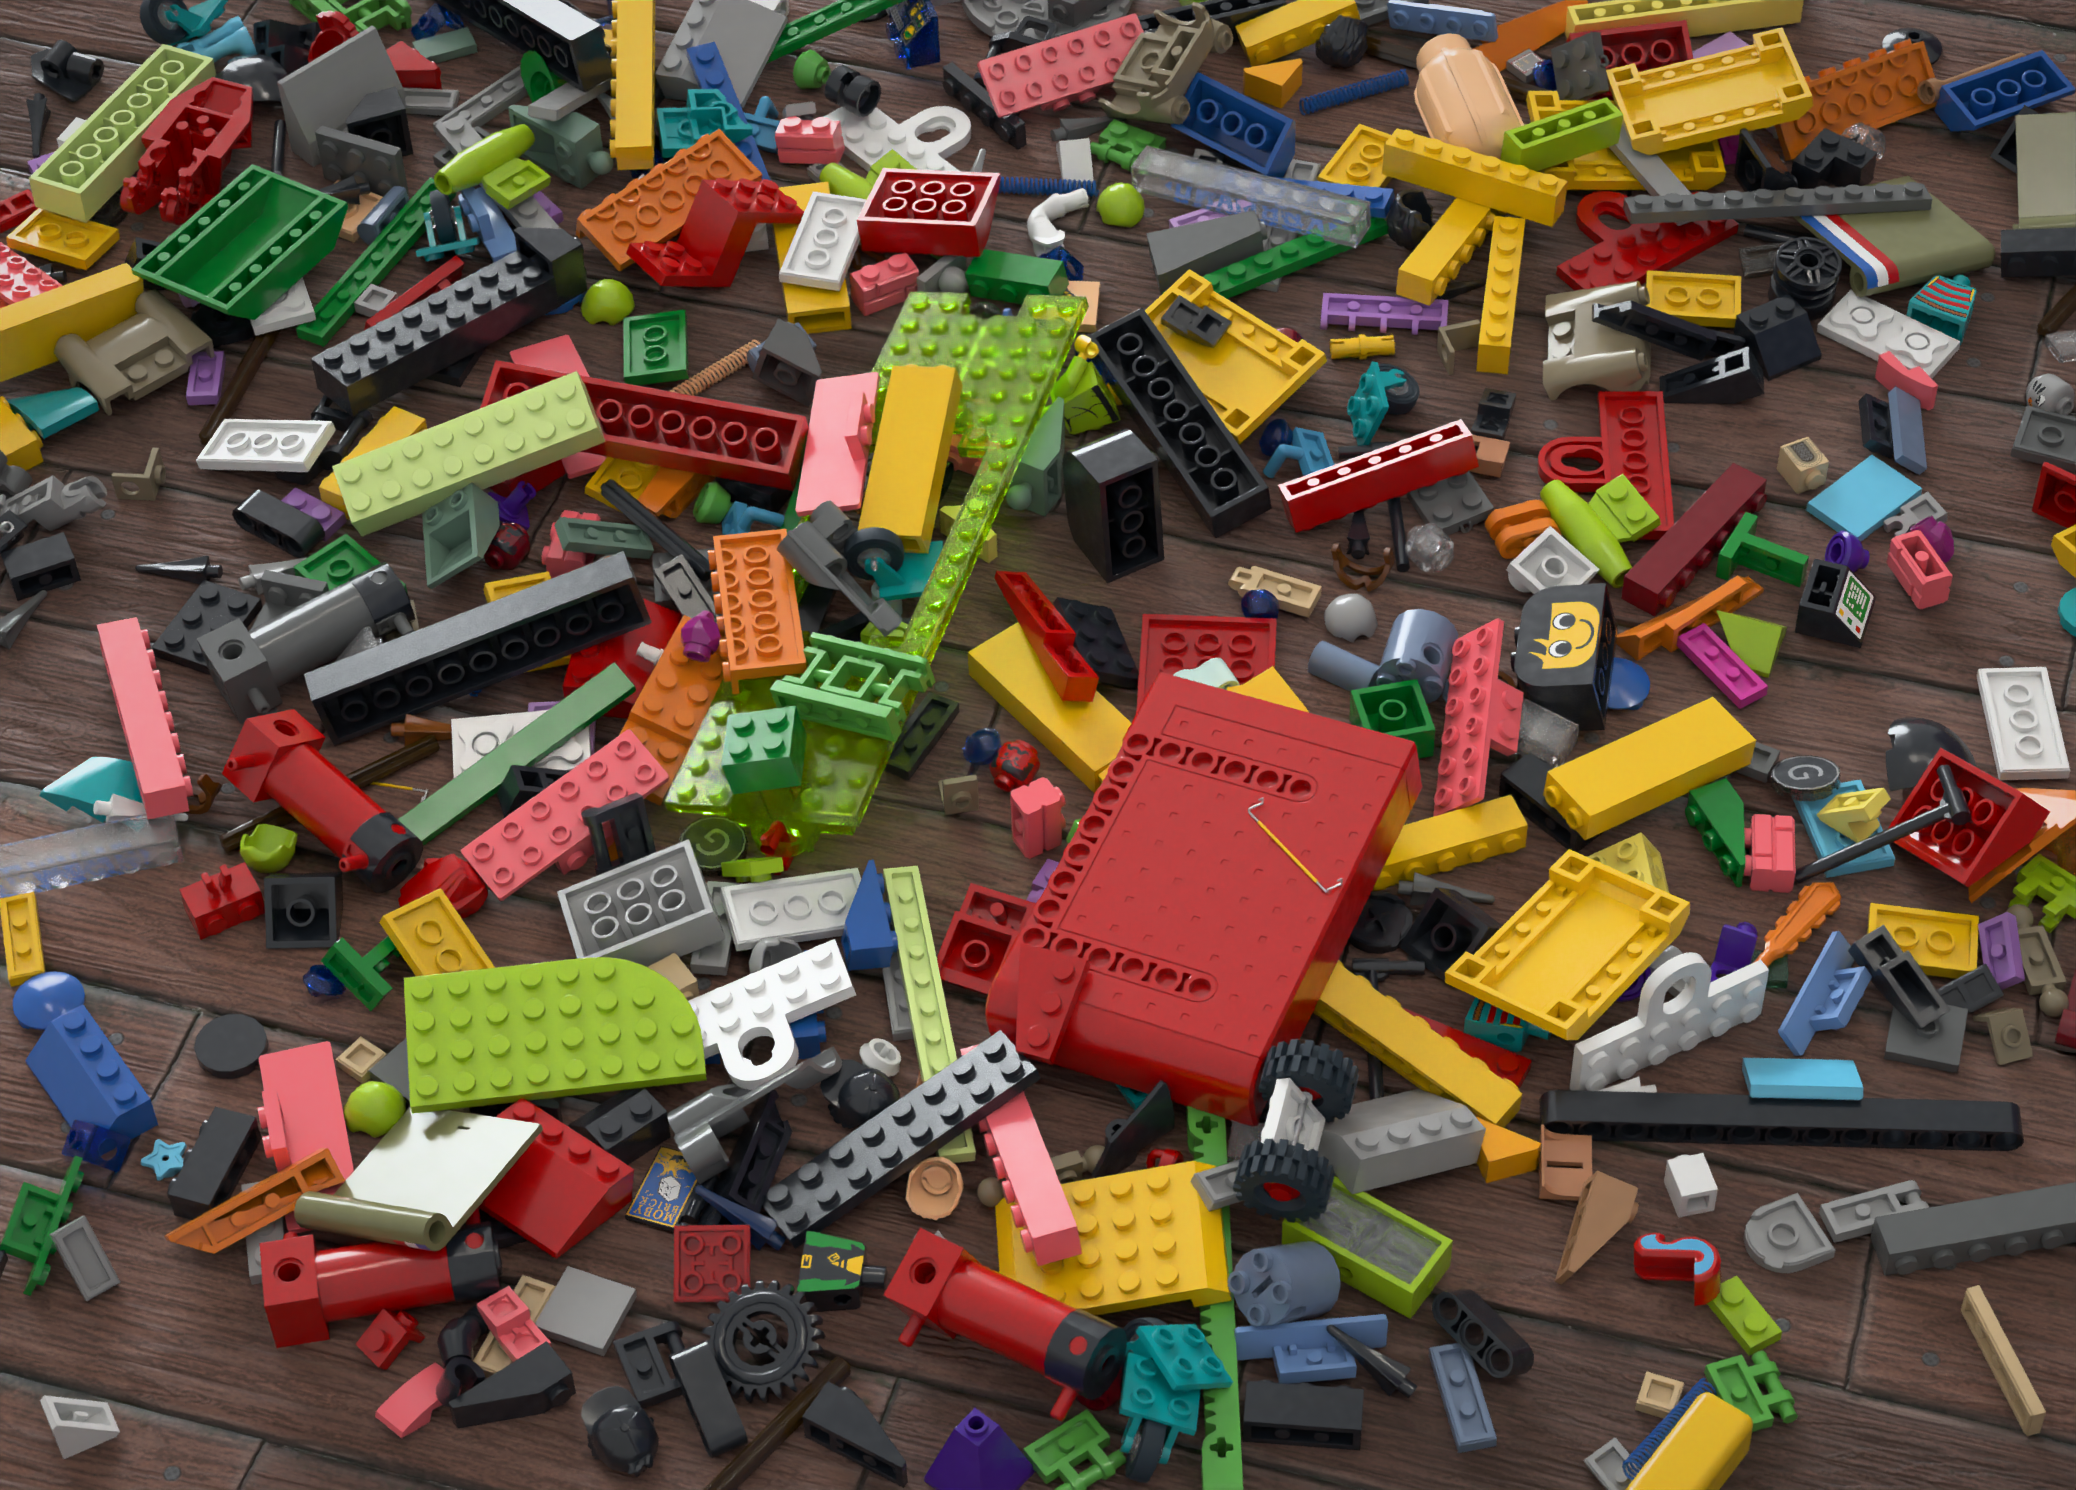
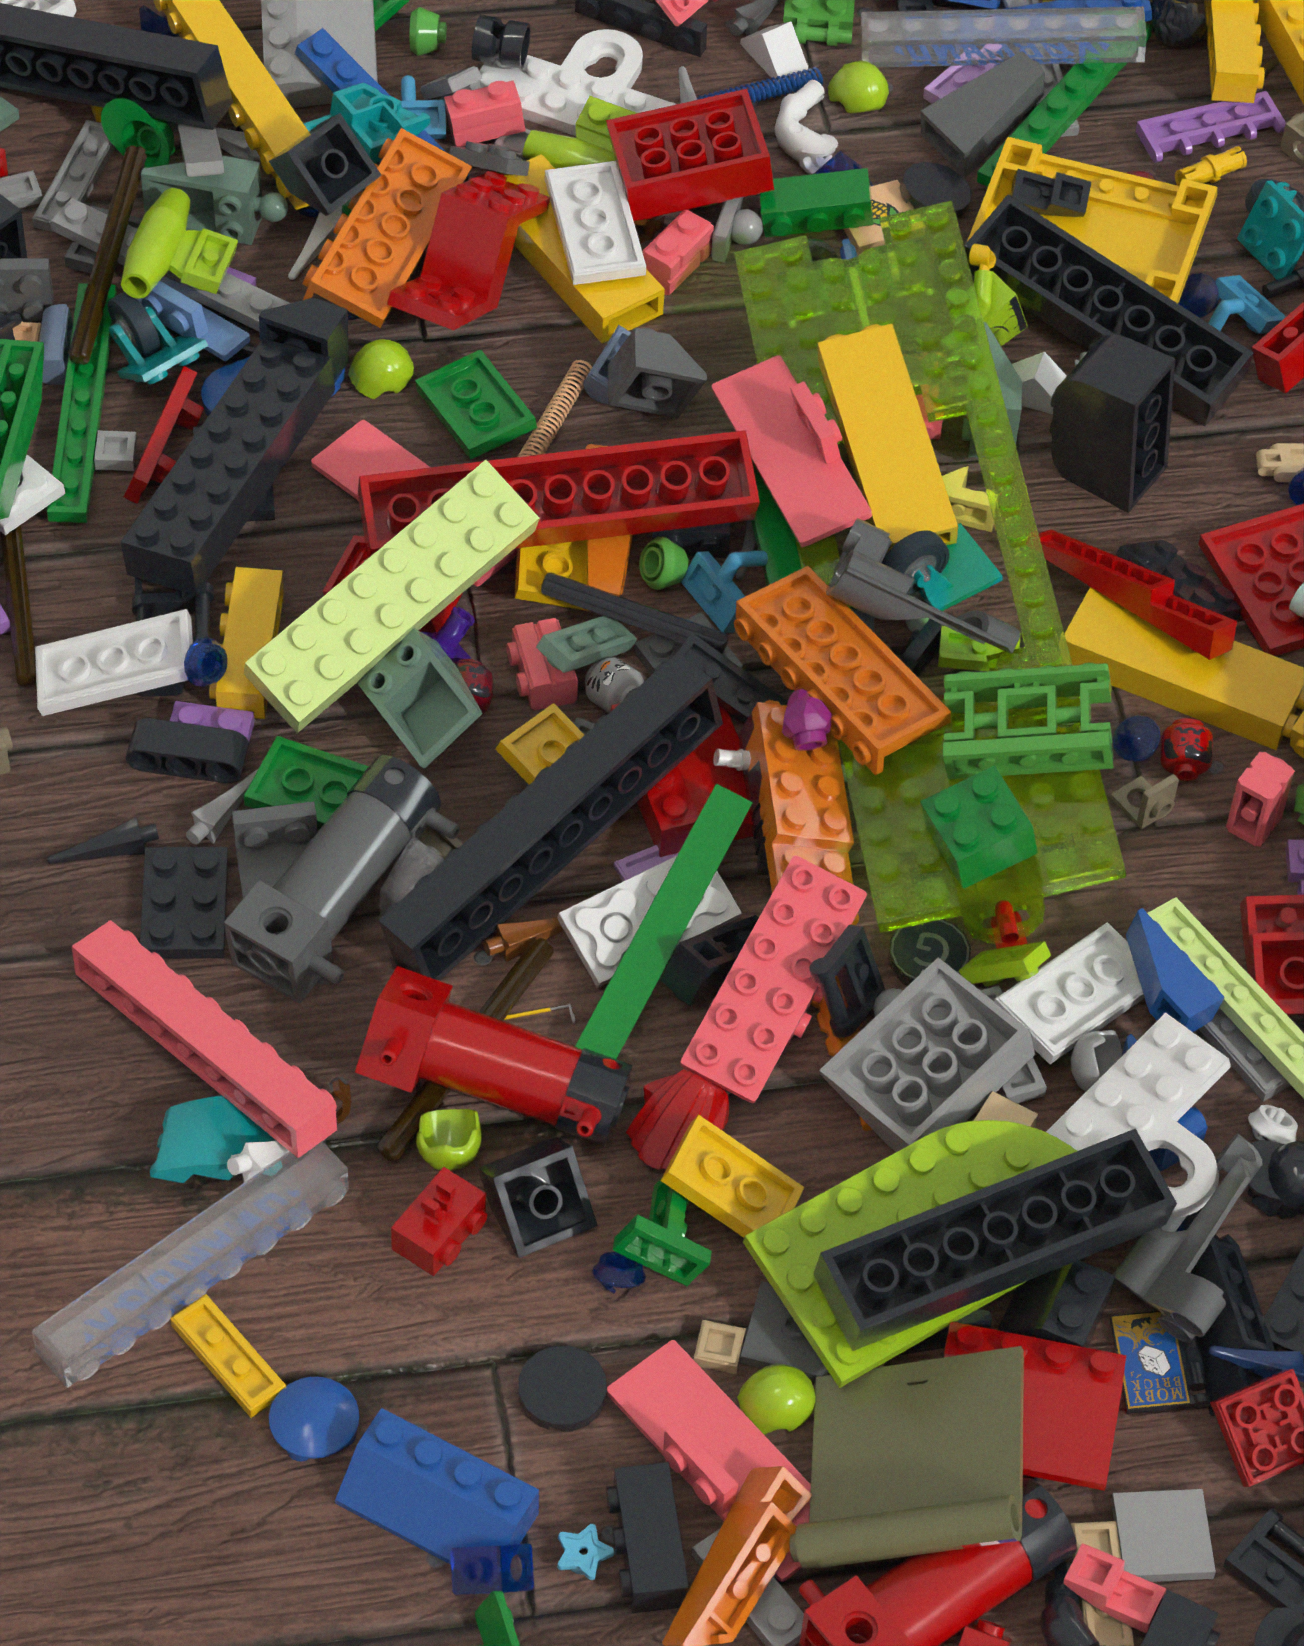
camera: 30 degrees left, 5 degrees up
none -> dark brown axle [68,145,147,365]
none -> clear blue hat [184,637,228,687]
none -> black slope [268,113,382,216]
none -> dark grey plate [449,141,530,176]
none -> black brick [813,1128,1177,1351]
none -> black tile [899,162,972,221]

